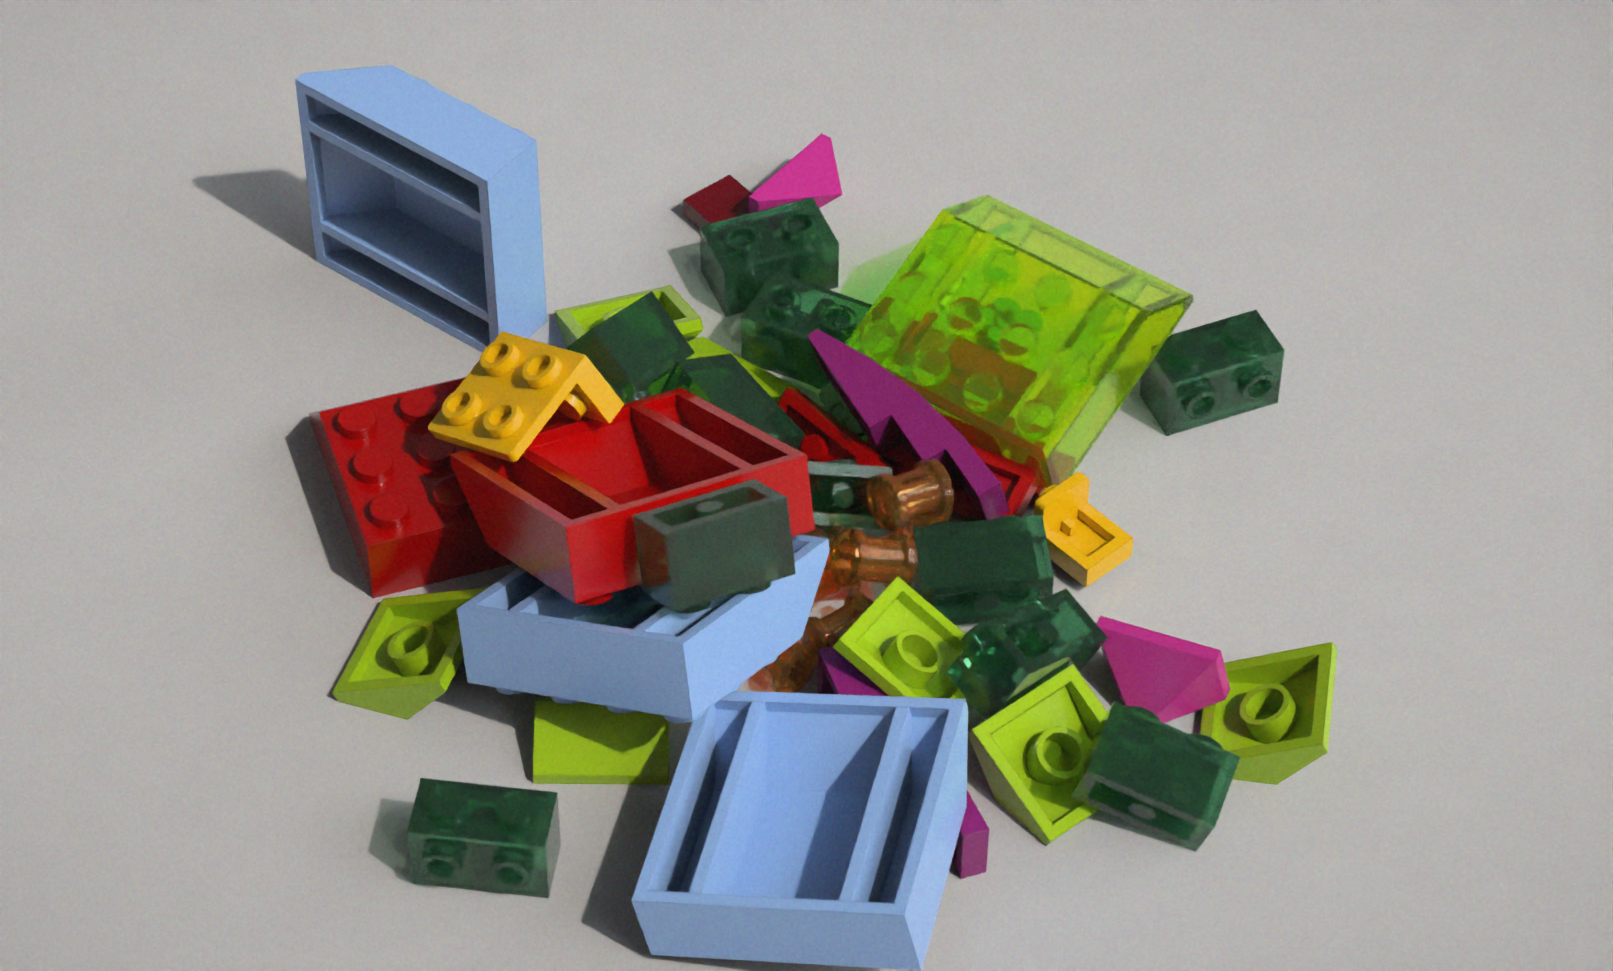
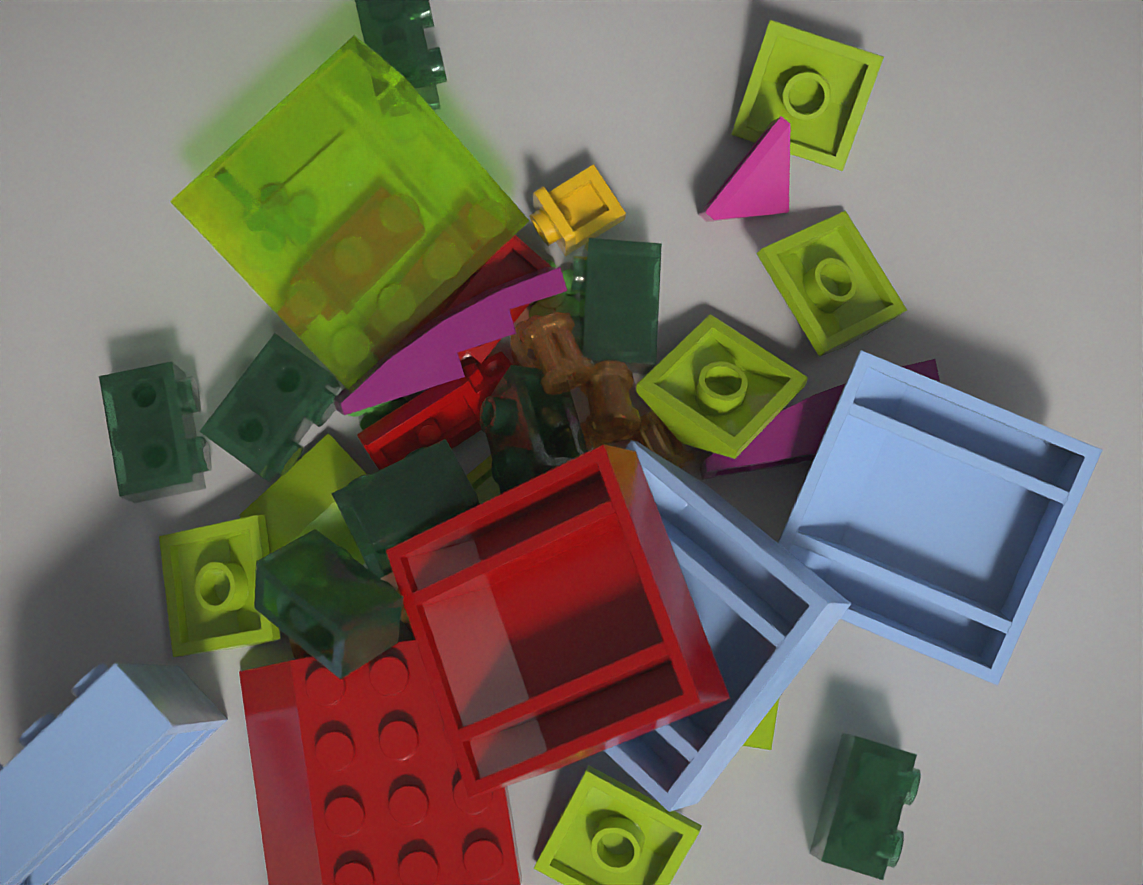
camera: 85 degrees left, 35 degrees up
yellow bracket [428,331,624,462] -> none
clear green brick [633,479,796,613] -> none
dark red tile [683,174,752,246] -> none
dark pink slope [749,133,843,245] -> none
clear green brick [945,588,1108,721] -> none
clear green brick [1071,701,1240,852] -> none

